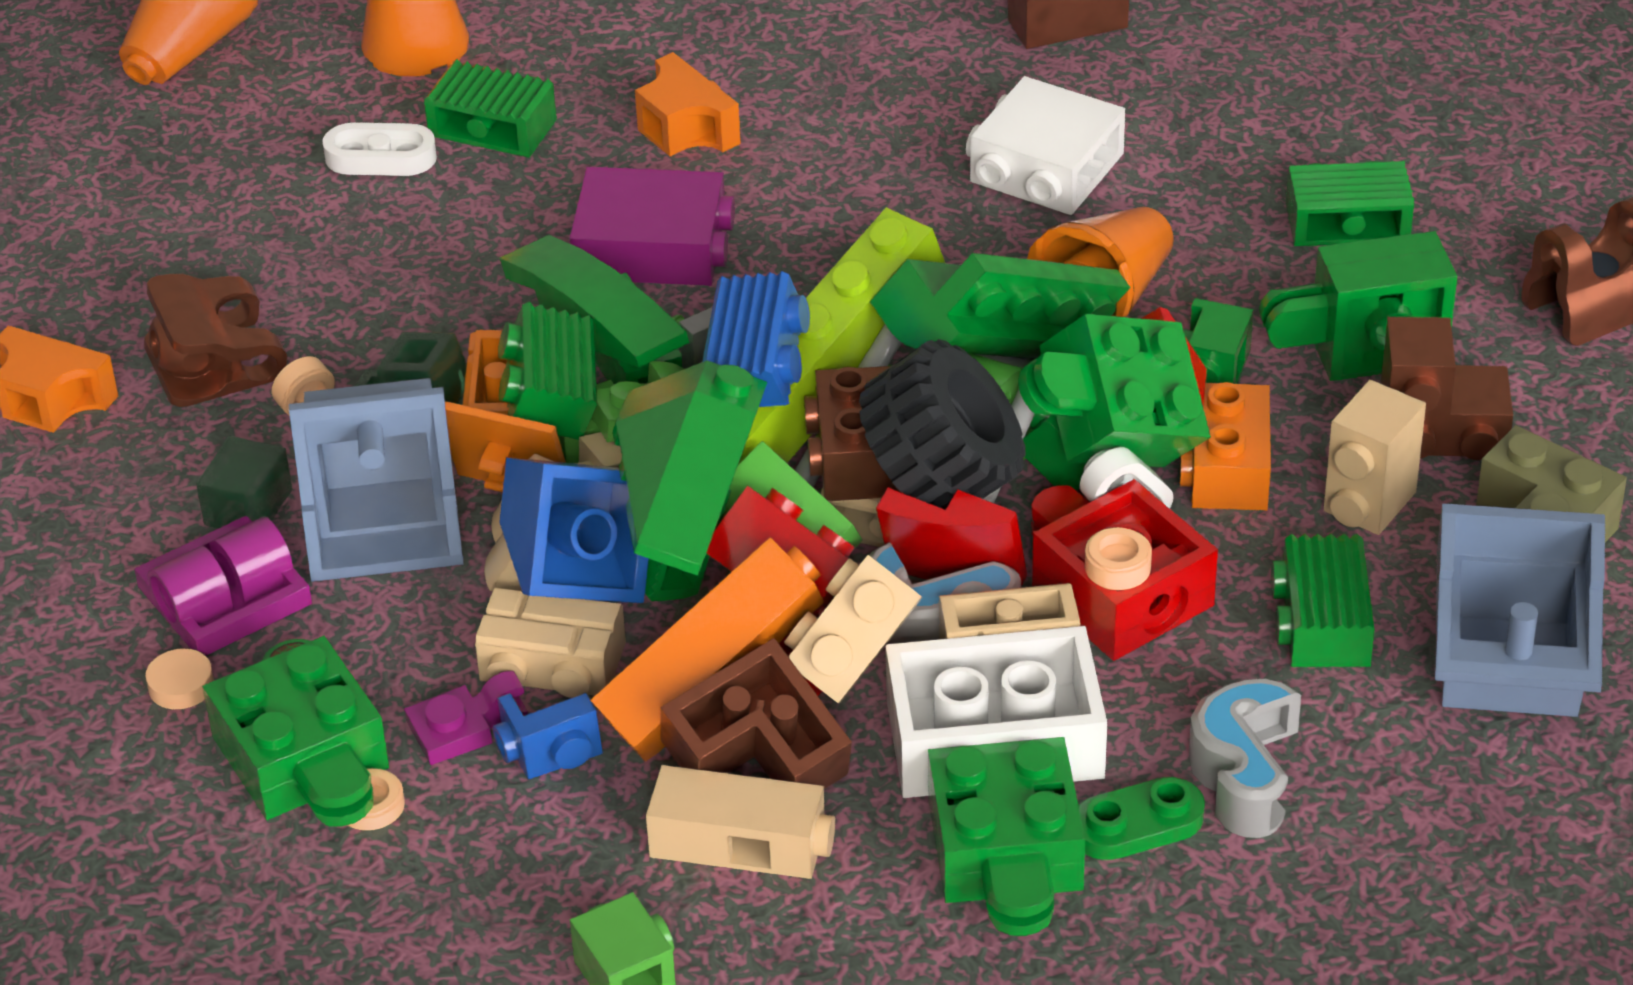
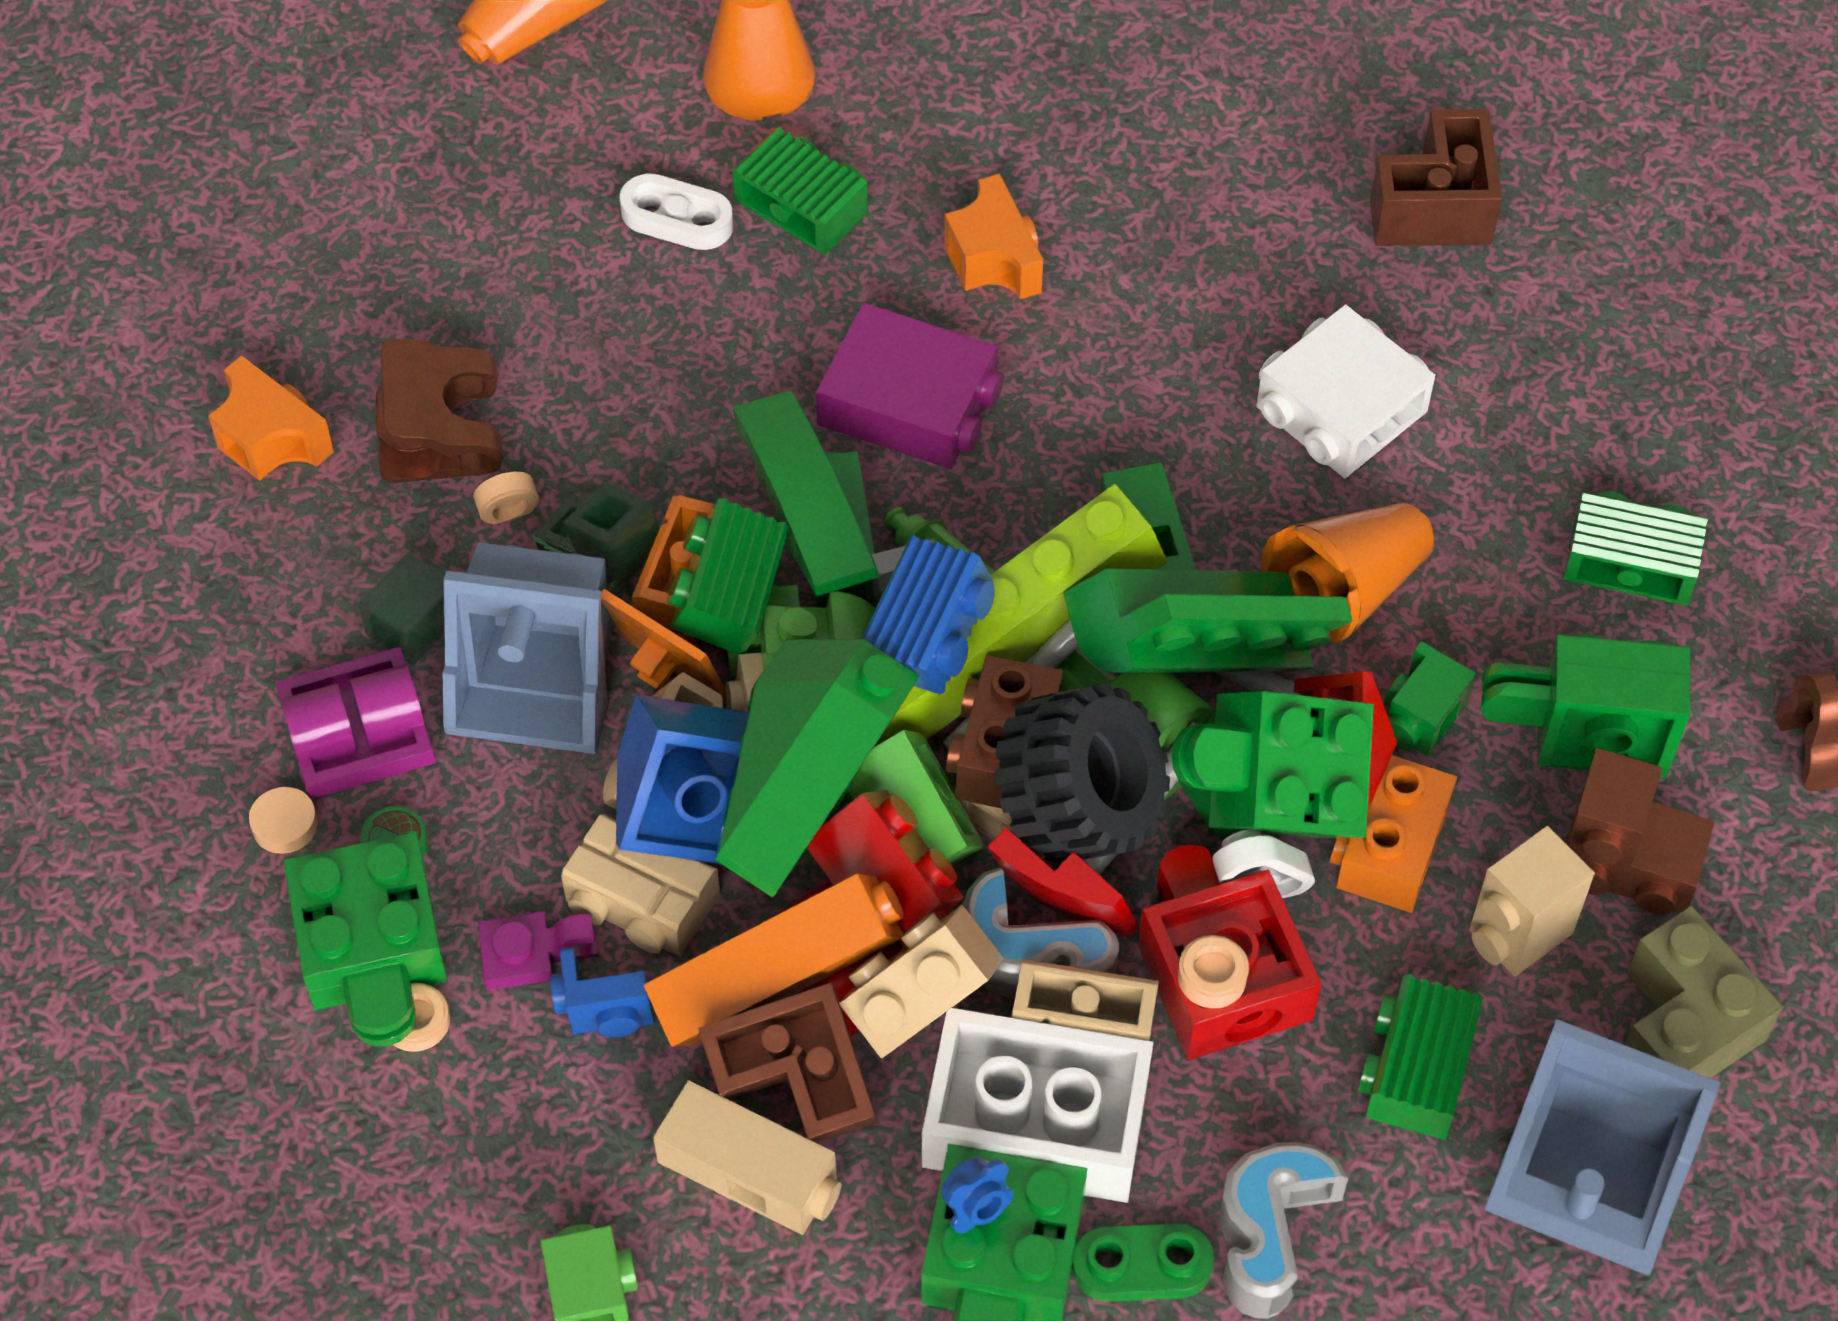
camera: 15 degrees right, 15 degrees up
none -> blue plate [941,1158,1014,1233]

